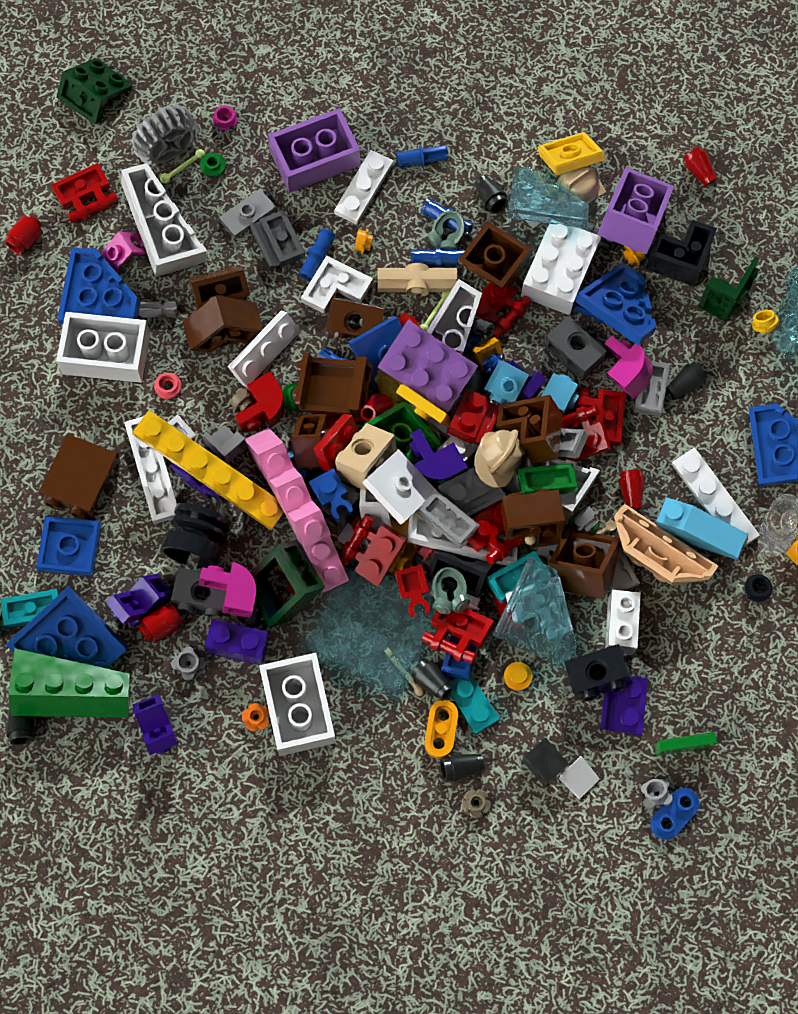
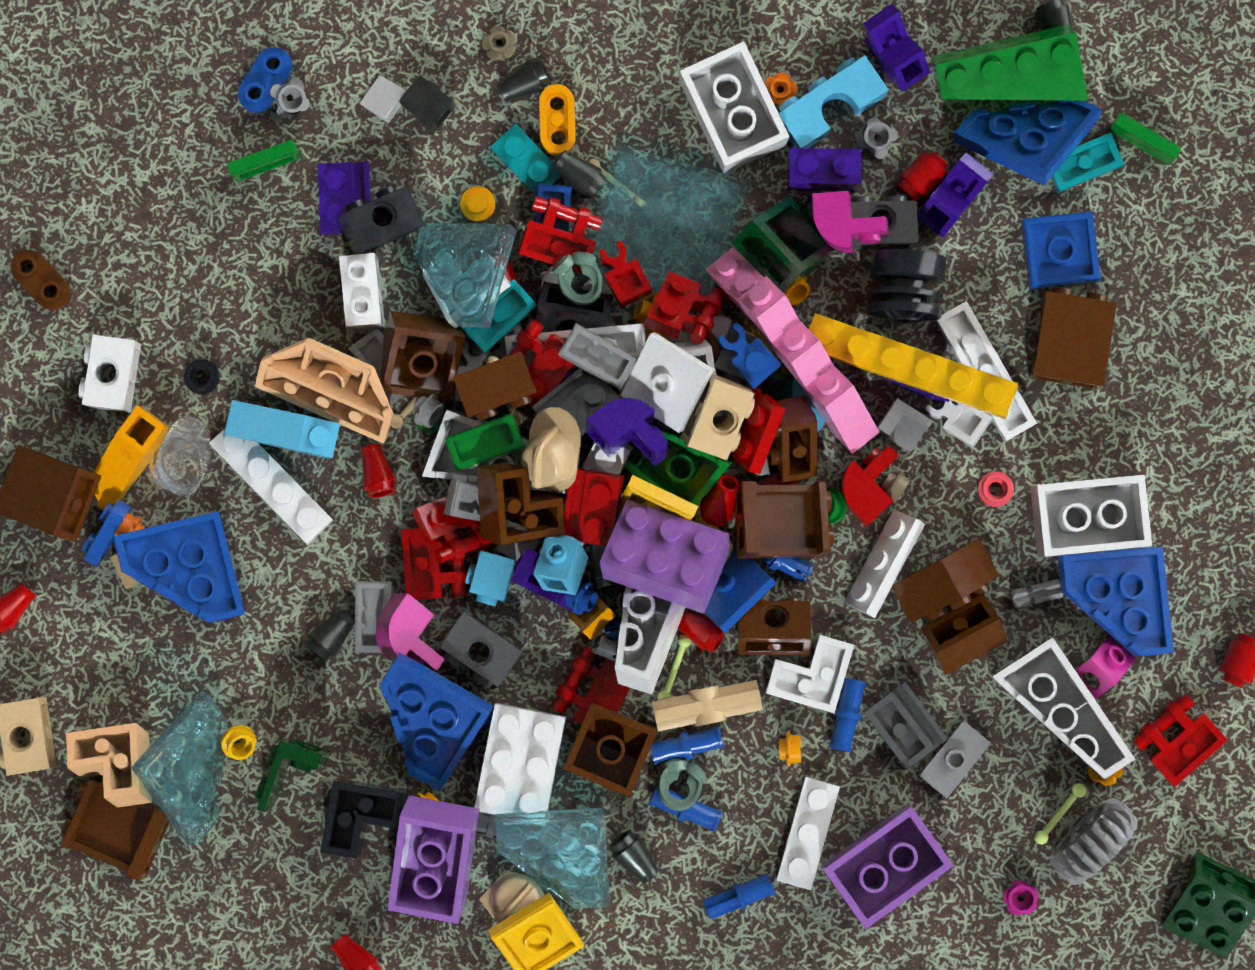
camera: 175 degrees right, 15 degrees up
green plate [200,153,226,178] -> none
none -> medium azure arch [778,55,889,148]

